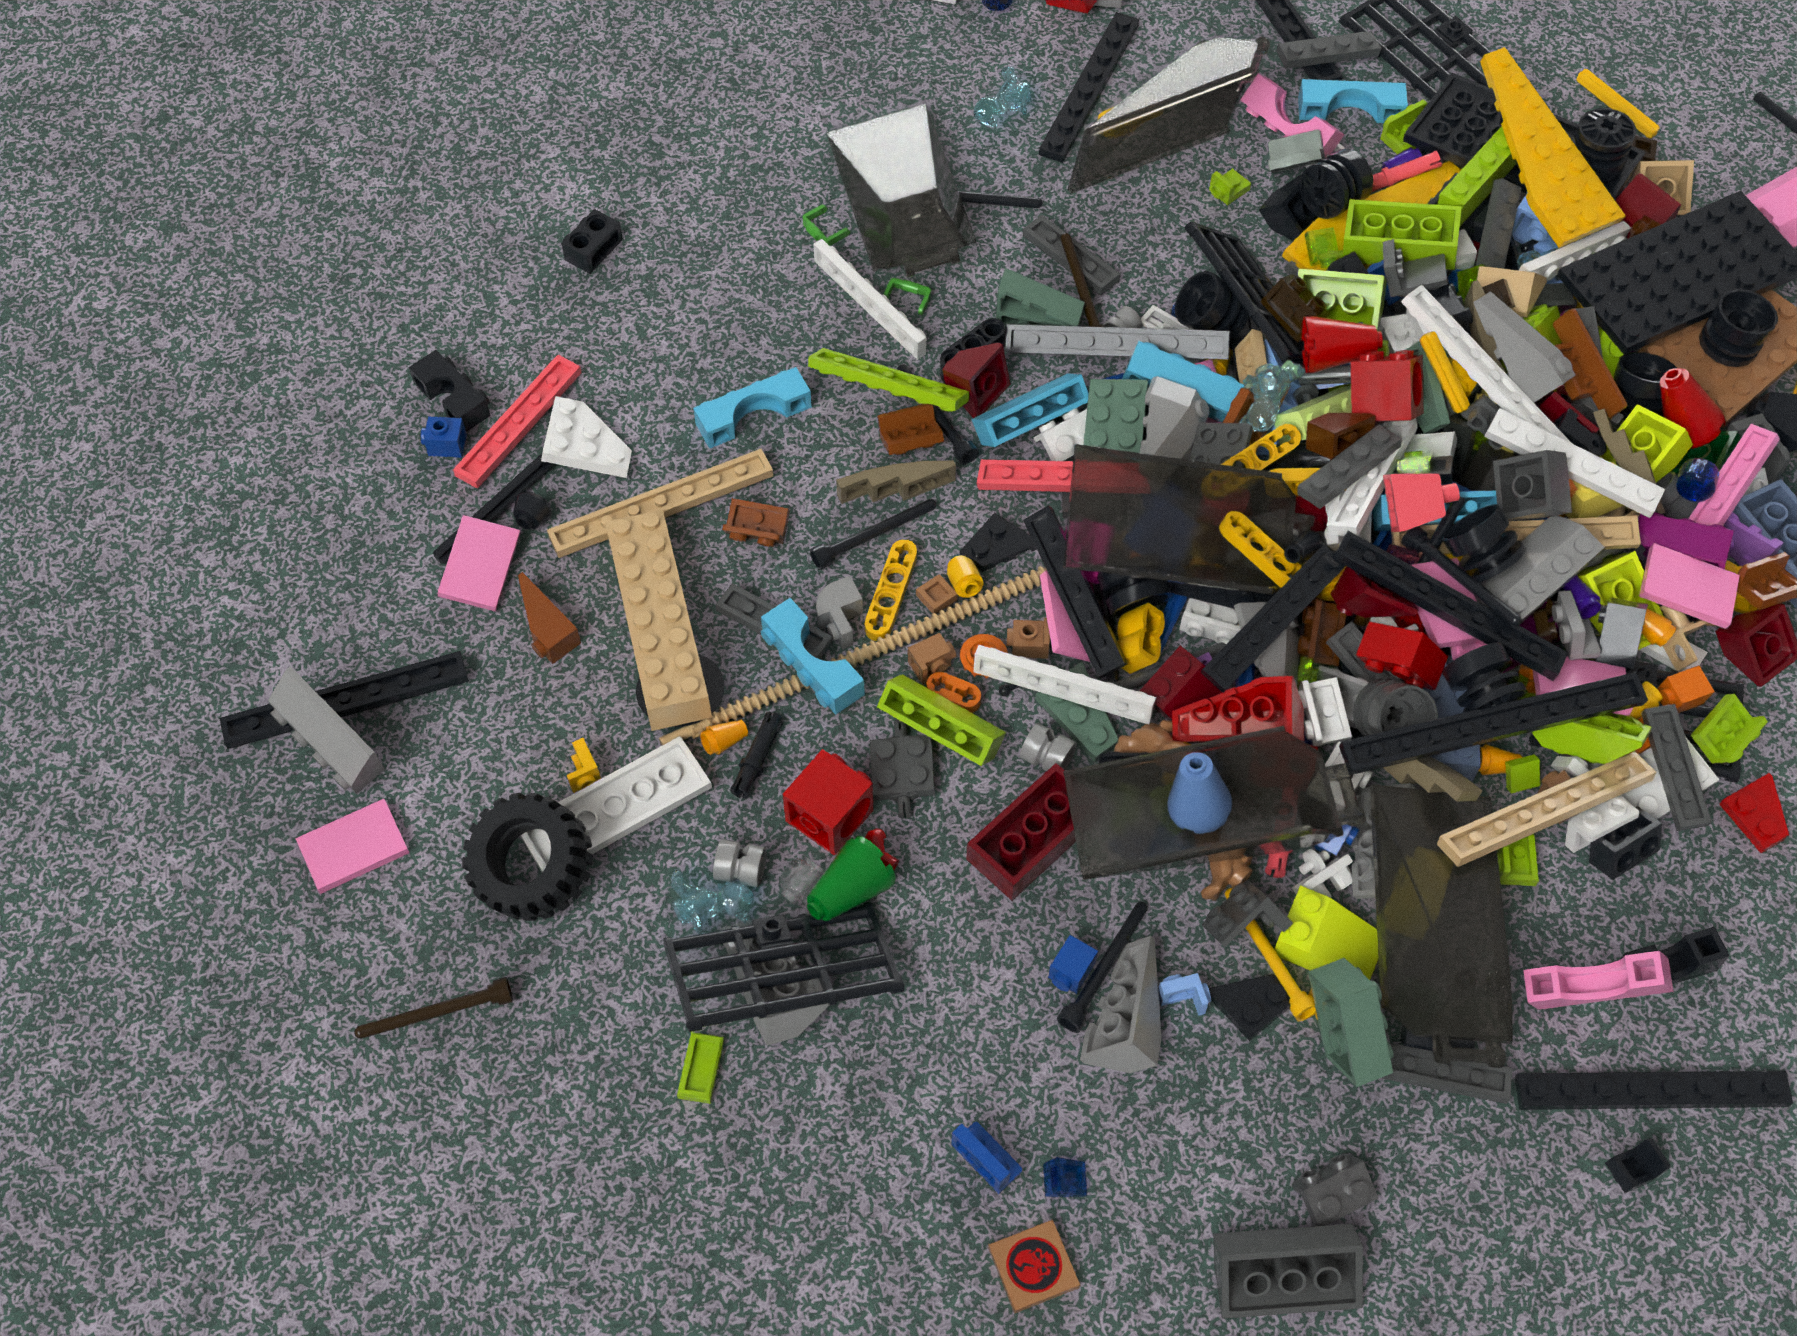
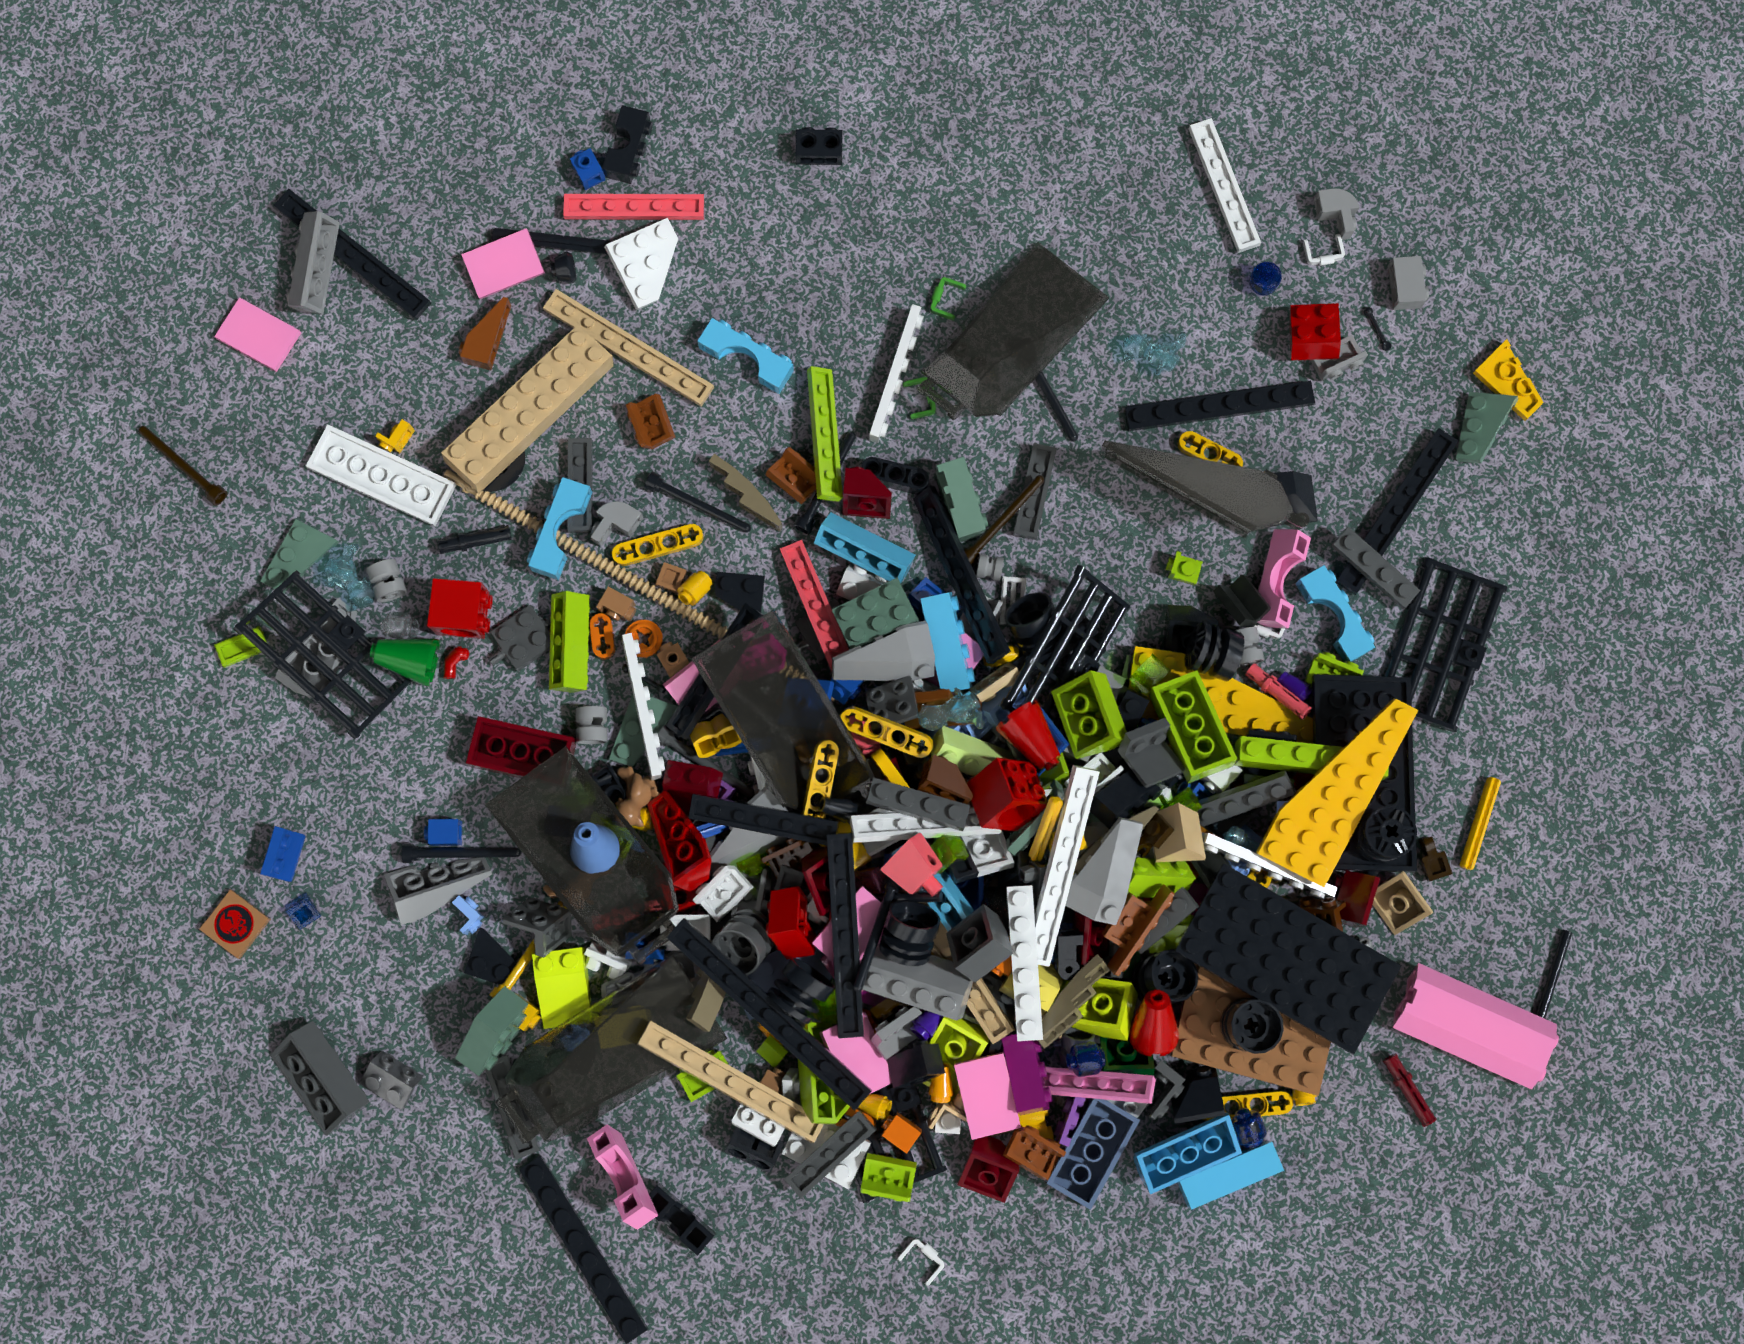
camera: 55 degrees right, 20 degrees up
black tyre [462,792,593,921] -> none
light orange cone [700,719,748,755] -> none
dark brown bracket [1260,274,1330,342] -> none
black bracket [1605,1138,1671,1193] -> none
red wing [1719,773,1789,853] -> none
none -> sand green wing [260,519,339,593]

